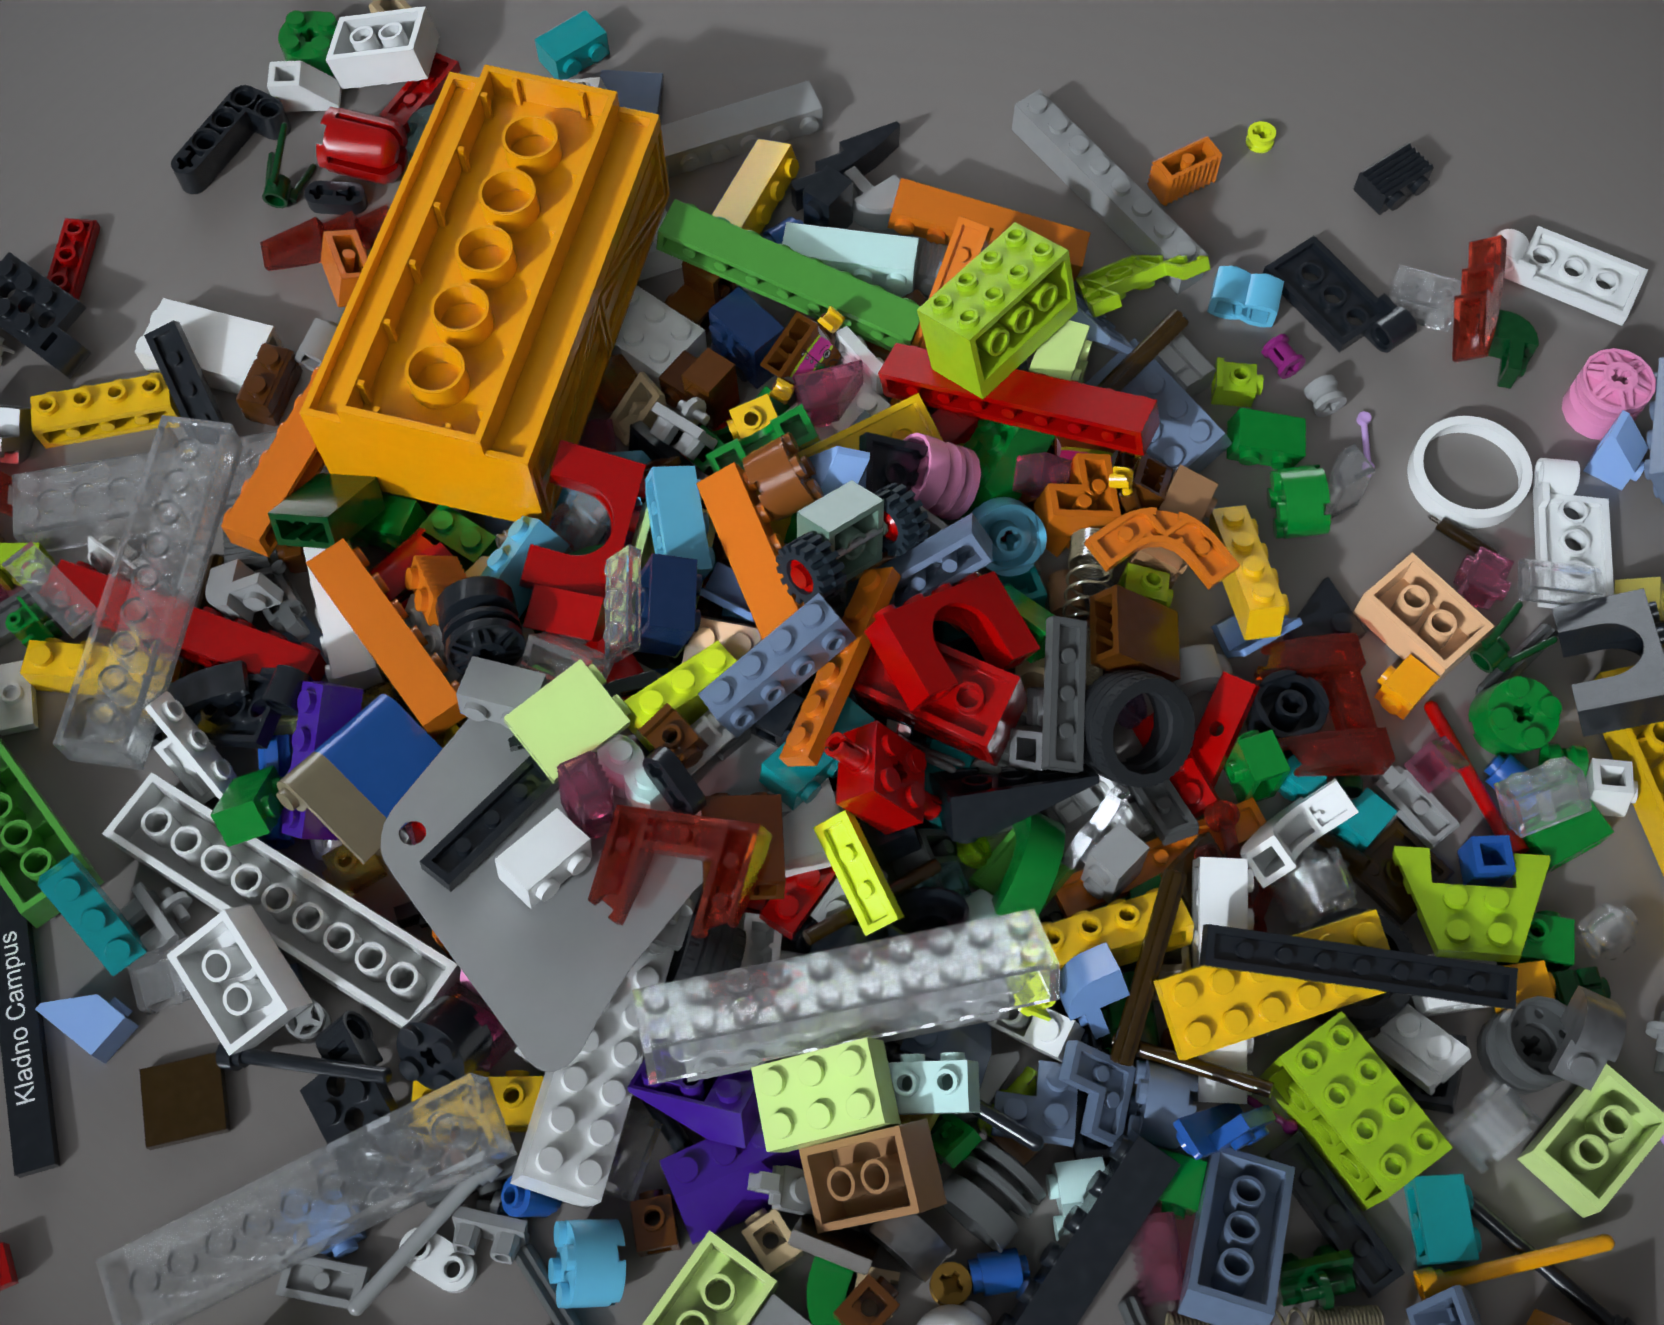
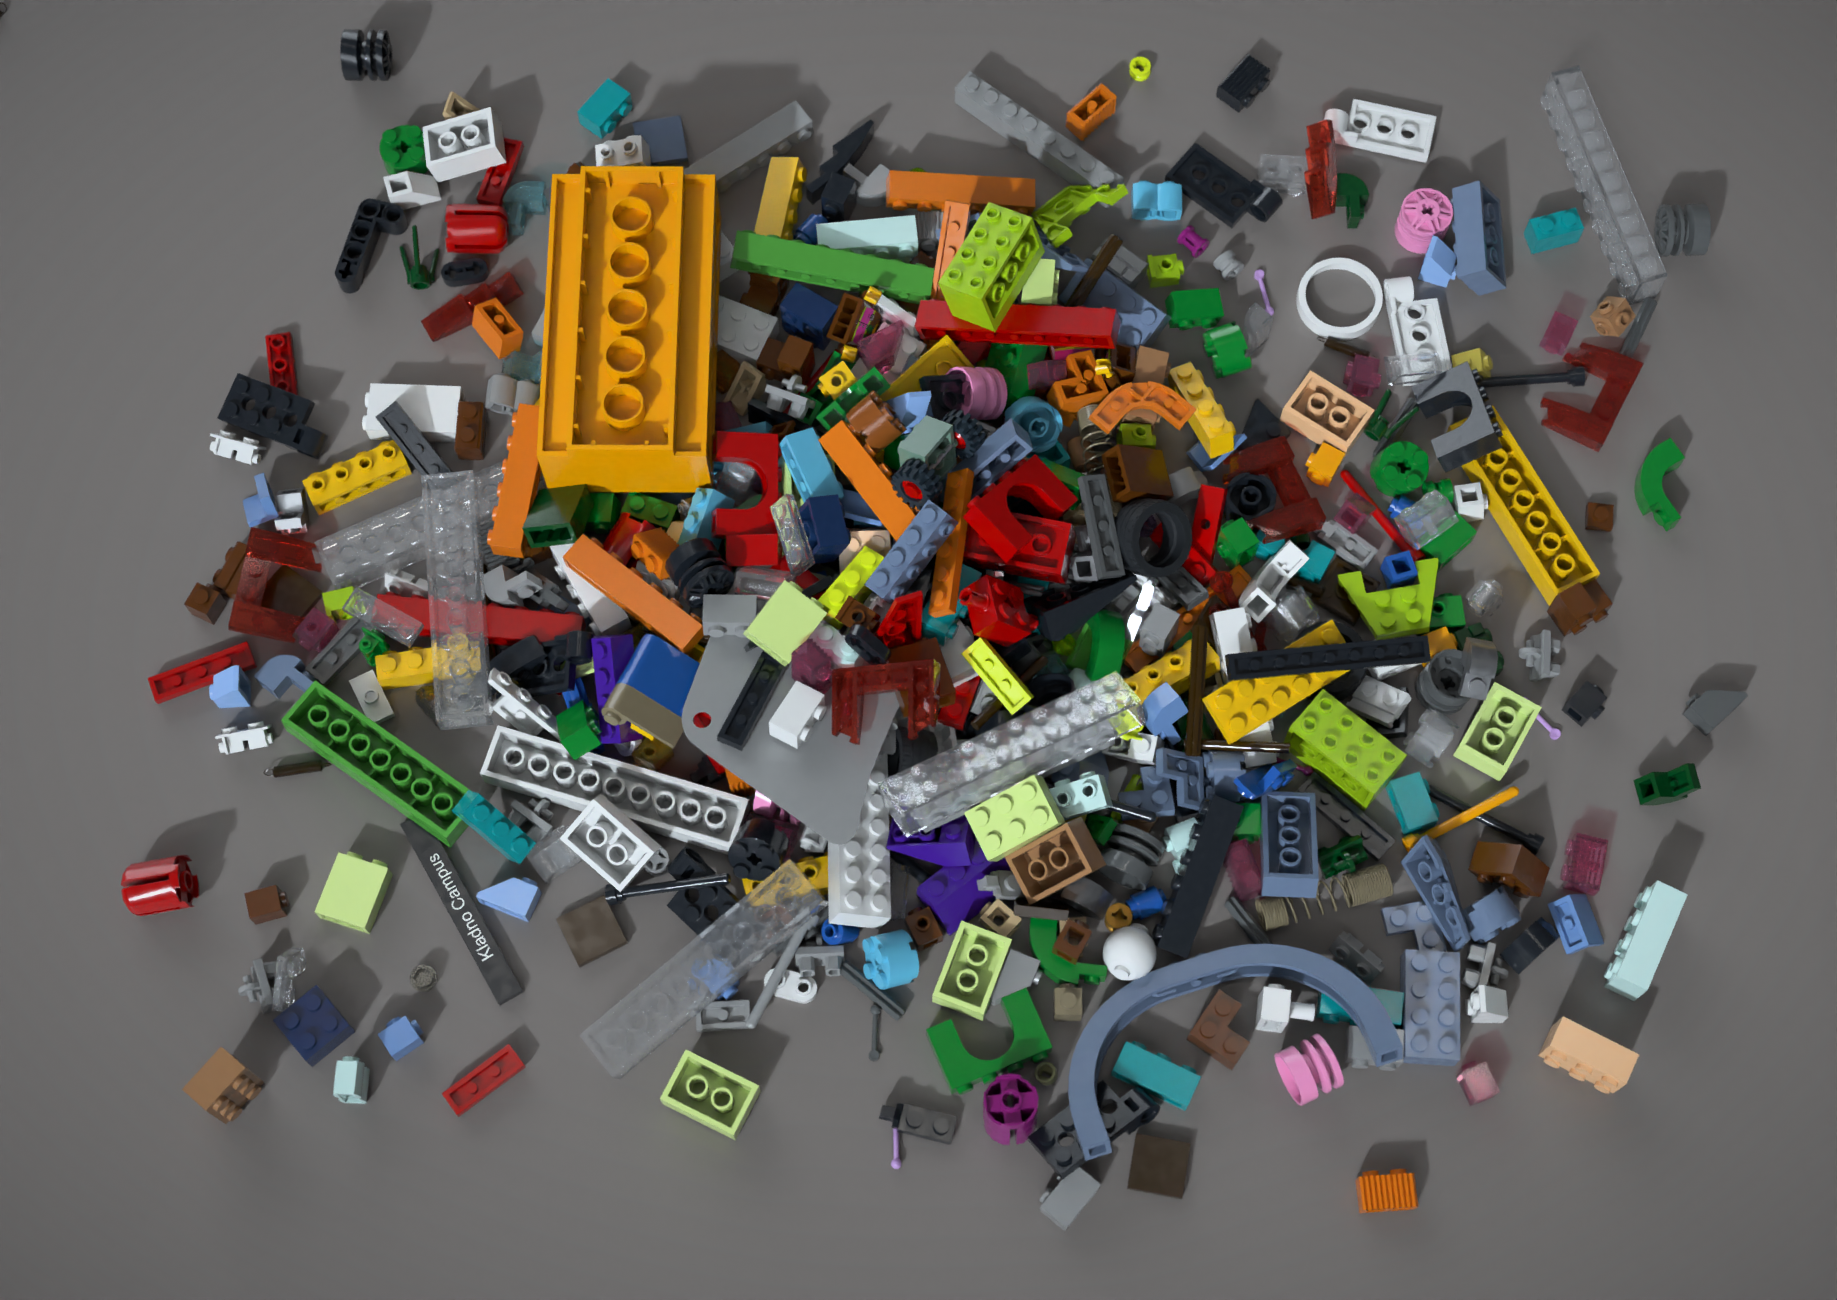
camera: 15 degrees left, 5 degrees up
none -> red wedge [875,591,923,649]

